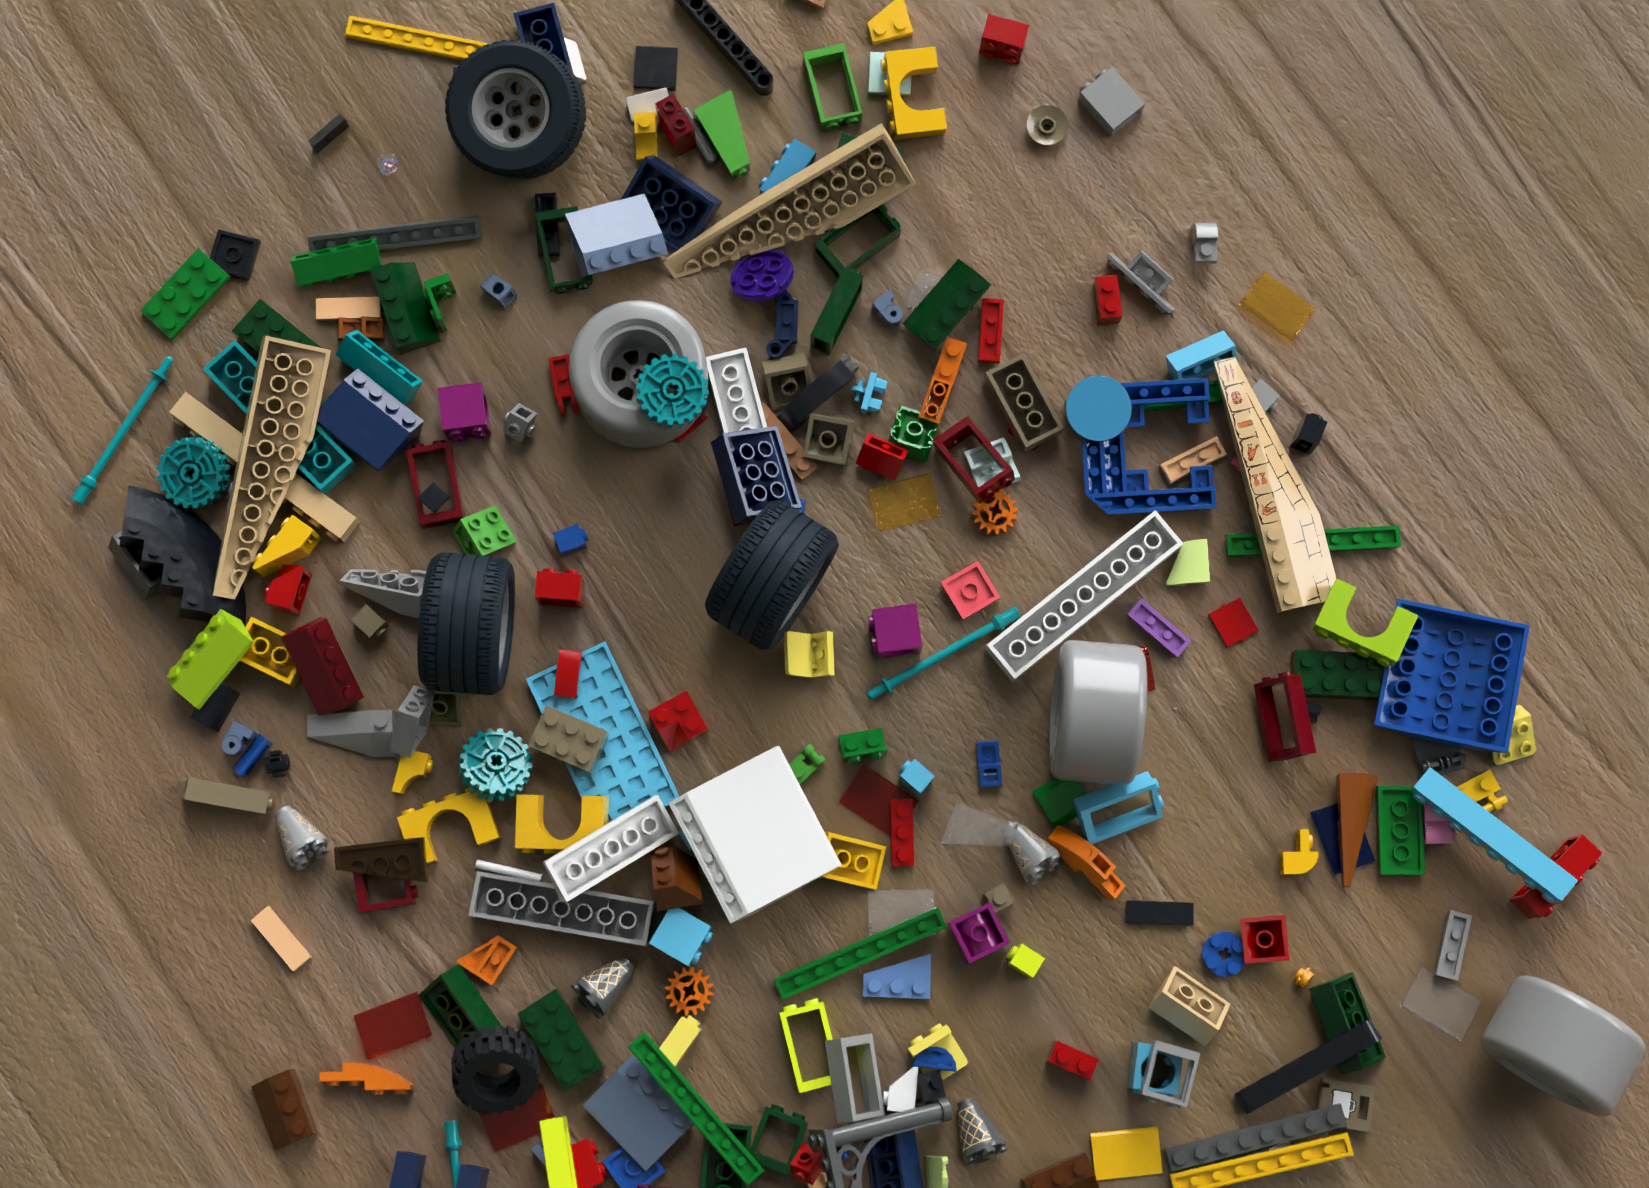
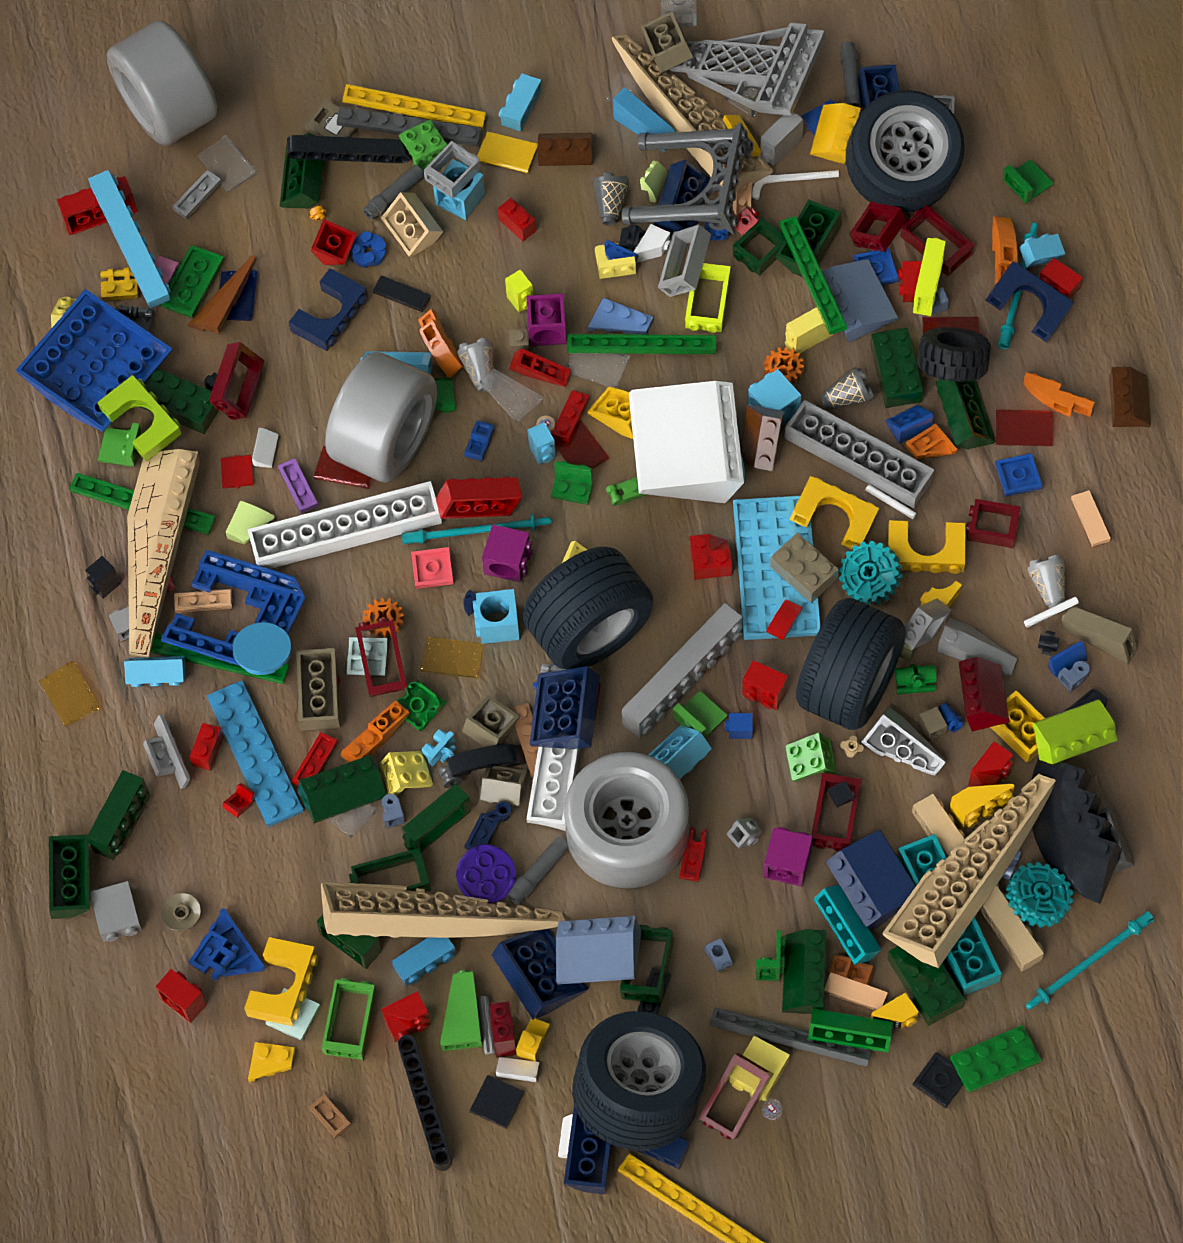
camera: 150 degrees left, 15 degrees down
pearl dark grey tile [308,114,349,154] -> none
dark brown wing [334,837,428,882] -> none
white arch [543,795,679,902] -> none
teal piece [636,354,709,429] -> none
red brick [855,433,908,481] -> none
light grey brick [1191,223,1218,264] -> none
yellow brick [1279,829,1319,875] -> none
none -> dark green slope [49,835,90,919]
none -> dark green brick [87,770,150,860]
none -> bright green bracket [98,423,142,467]
none -> blue plate [188,930,240,981]
none -> blue wing [200,908,266,977]
none -> dark azure plate [207,680,304,828]
none -> red bracket [222,783,255,818]
none -> white slope [252,428,279,468]
none -> dark blue arch [289,268,368,351]
none -> dark grey piece [362,165,424,220]
none -> light yellow bracket [379,751,433,796]
none -> red slope [381,991,431,1042]
none -> bright green bracket [399,120,447,170]
none -> red brick [436,476,522,519]
none -> dark blue tile [464,590,476,616]
none -> medium azure brick [473,589,520,644]
none -> dark grey piece [507,837,569,905]
none -> red slope [509,348,571,387]
none -> tan tile [536,416,555,433]
none -> light grey brick [622,603,743,739]
none -> medium azure slope [649,725,712,779]
none -> bright green bracket [673,691,727,738]
none -> window [699,1053,773,1140]
none -> light yellow brick [730,1036,790,1102]
none -> yellow slope [871,993,919,1029]
none -> blue slope [885,405,933,444]
none -> green pin [895,664,936,695]
none -> blue cone [938,703,963,732]
none -> blue plate [995,453,1042,497]
none -> white bar [1024,596,1079,628]

